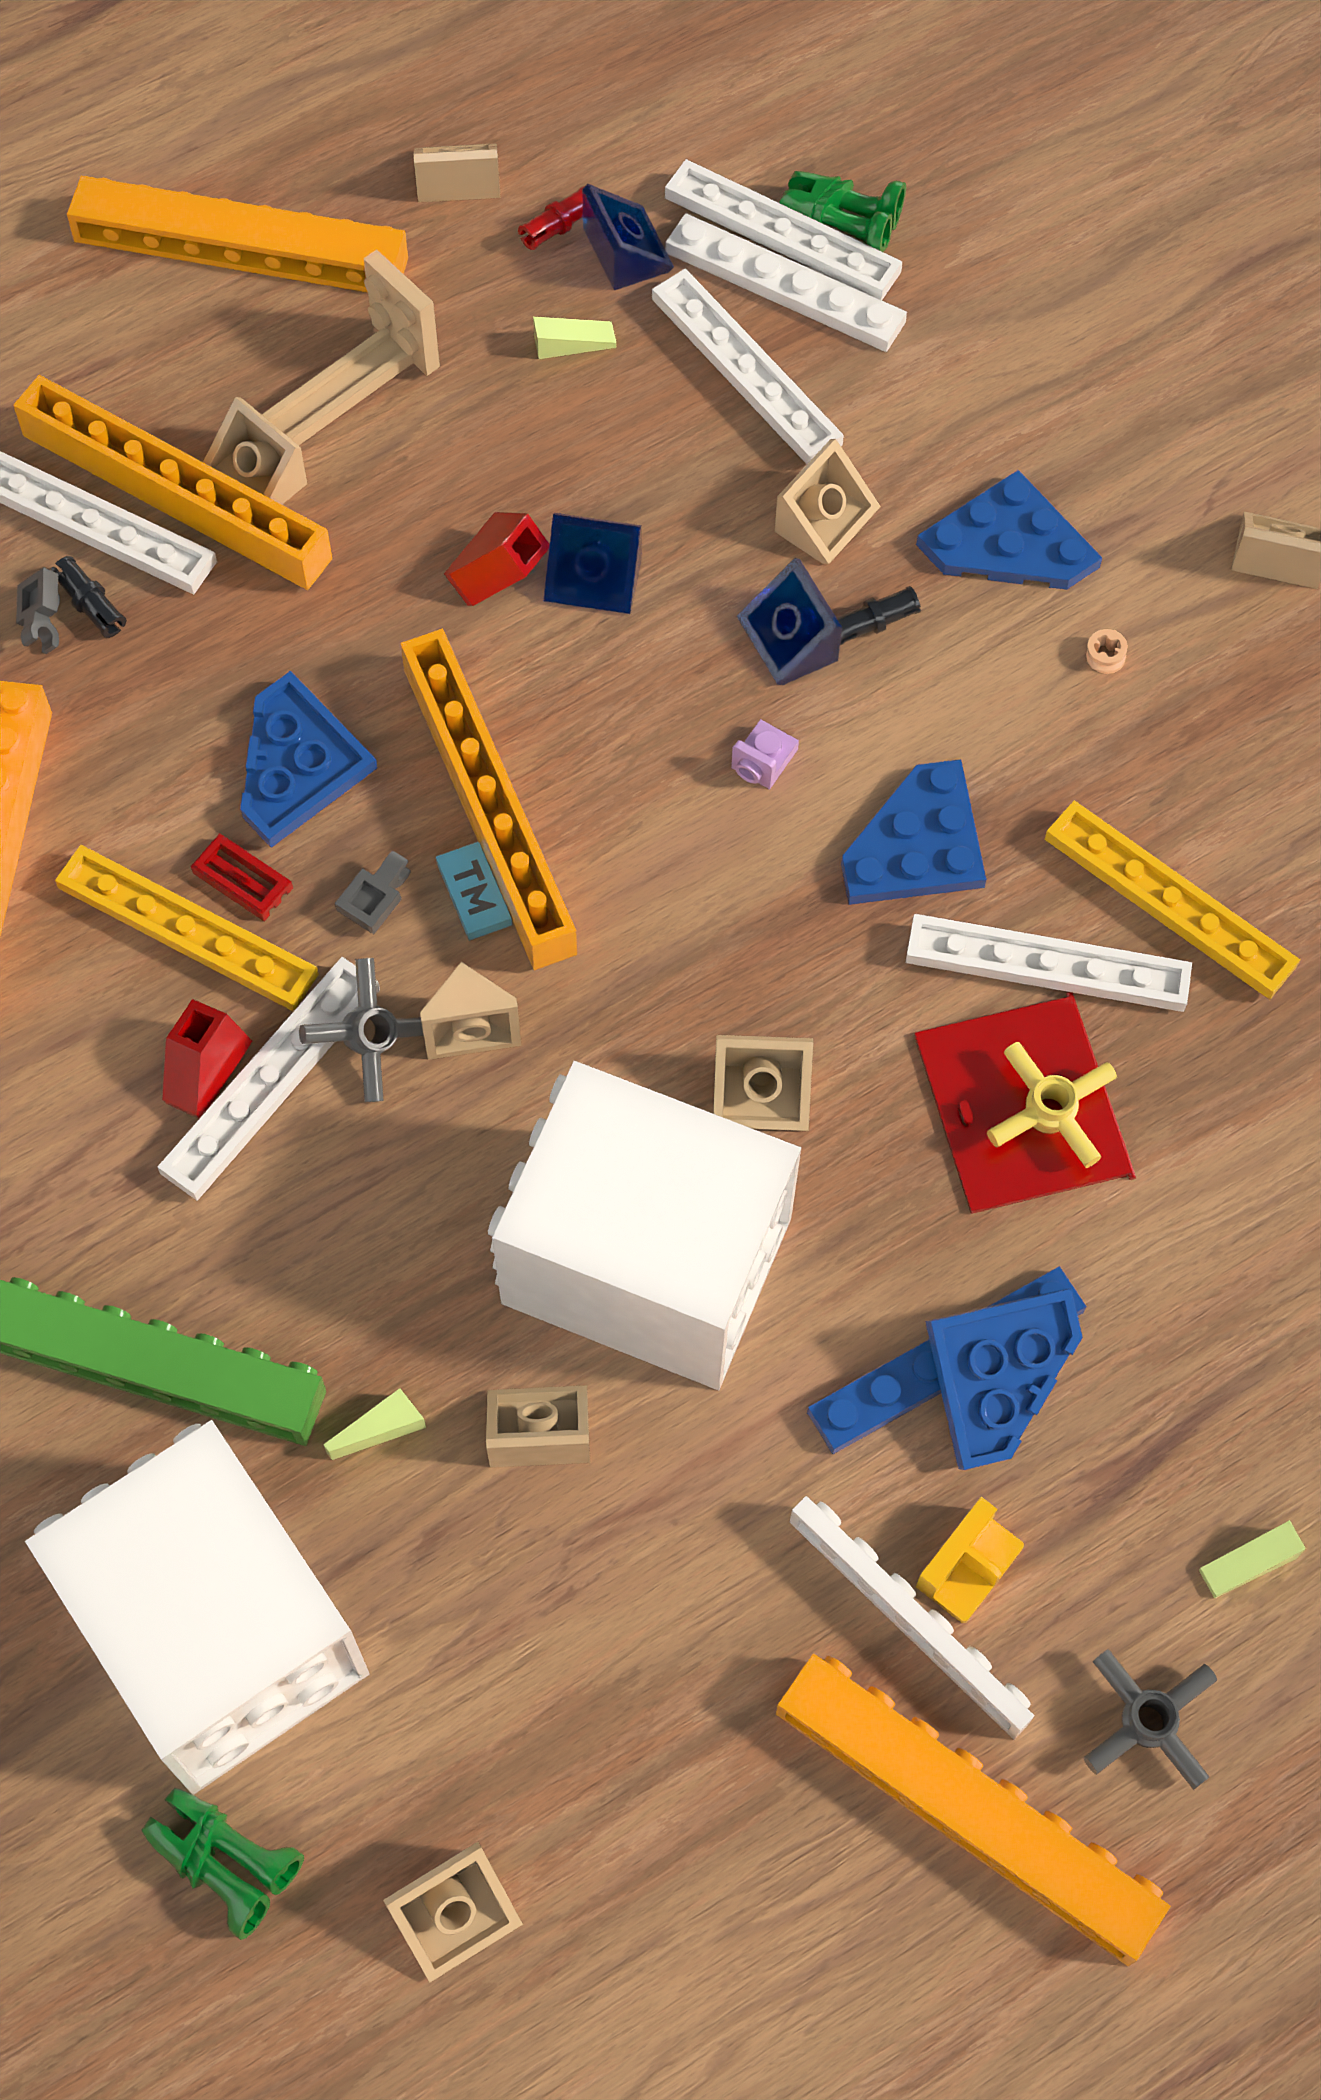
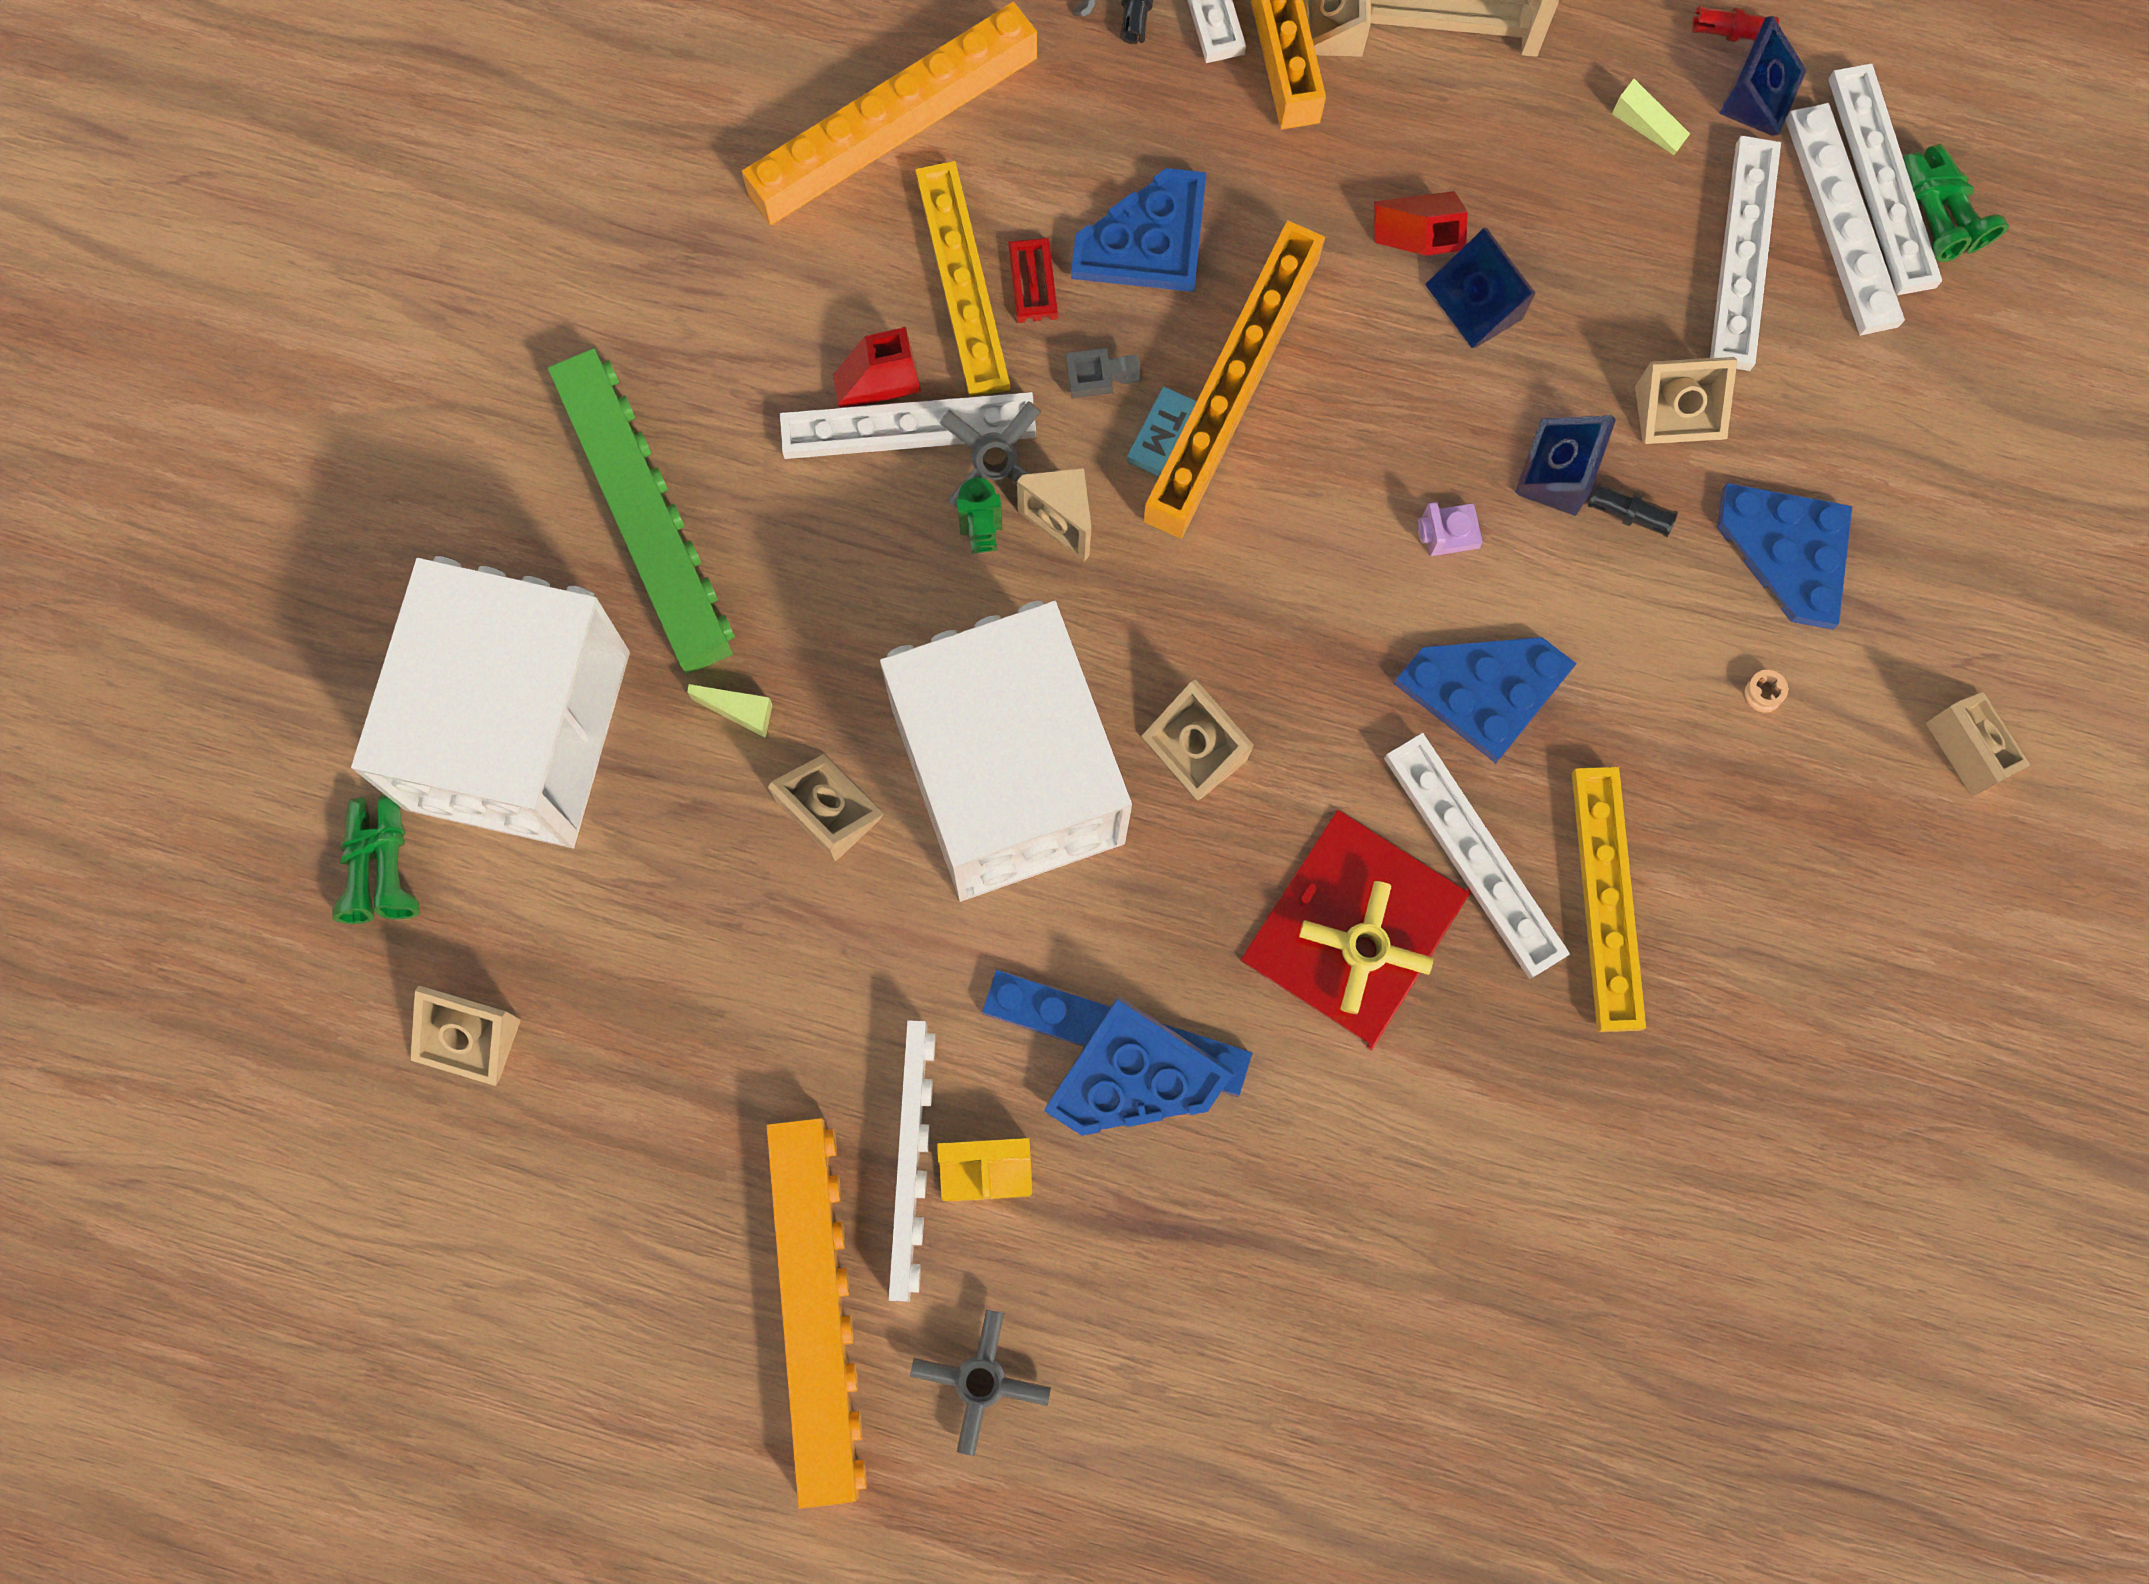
camera: 45 degrees right, 10 degrees up
yellowish green piece [1199,1520,1306,1599] -> none
none -> green hips [957,477,1002,554]

